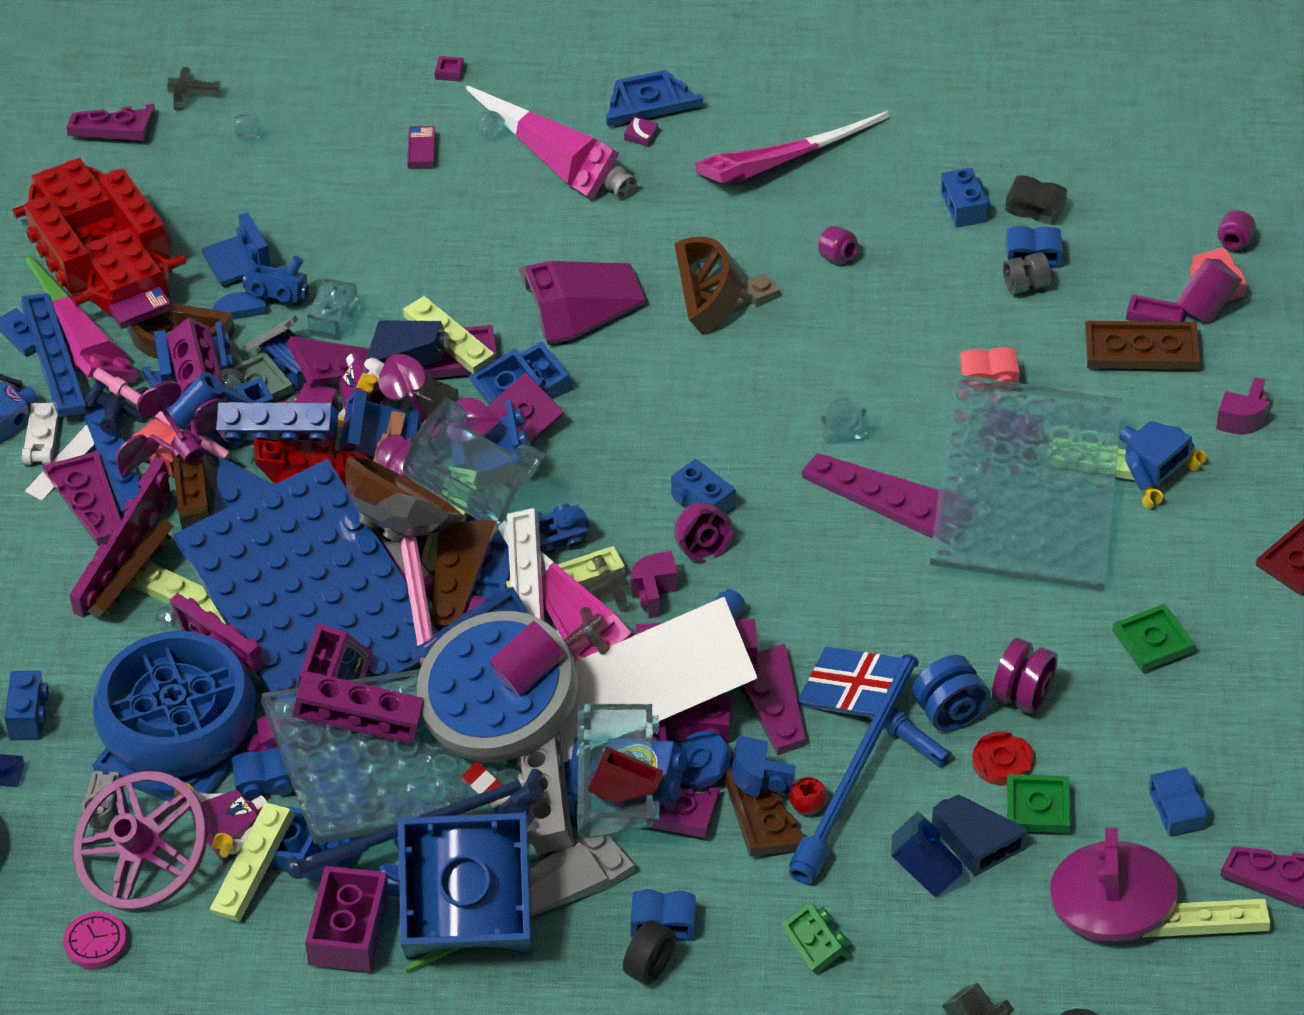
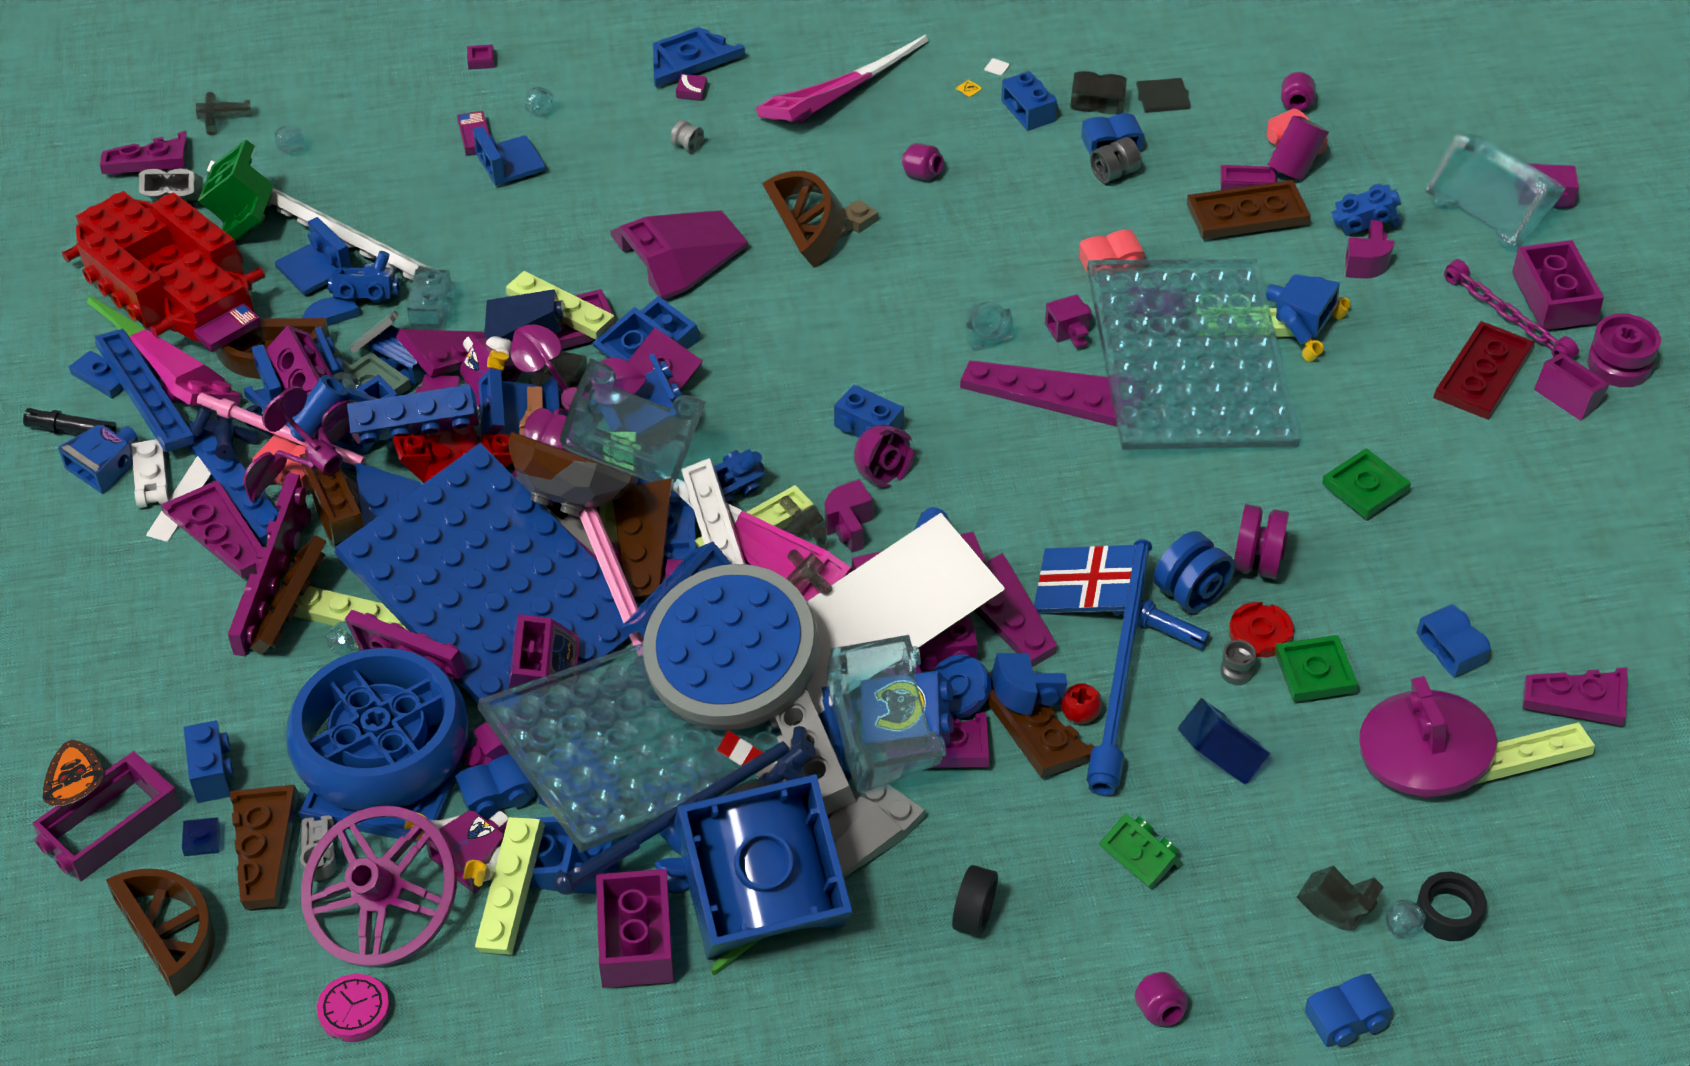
camera: 15 degrees left, 0 degrees up
magenta brick [292,670,423,744] -> none
dark pink plate [466,86,619,199] -> none
magenta brick [489,620,565,697] -> none
dark red slope [587,746,663,803] -> none
blue brick [630,889,696,941] -> none
dark blue slope [932,794,1027,877] -> none
none -> light grey brick [139,169,203,201]
none -> green bracket [198,139,274,241]
none -> white plate [207,160,434,281]
none -> reddish brown wing [230,785,299,909]
none -> blue bracket [472,126,545,186]
none -> yellow sticker [955,80,982,97]
none -> white sticker [984,58,1009,76]
none -> magenta brick [1045,294,1092,349]
none -> clear smoke piece [1136,78,1191,113]
none -> flat silver wheel [1220,640,1256,685]
none -> blue brick [1331,184,1402,236]

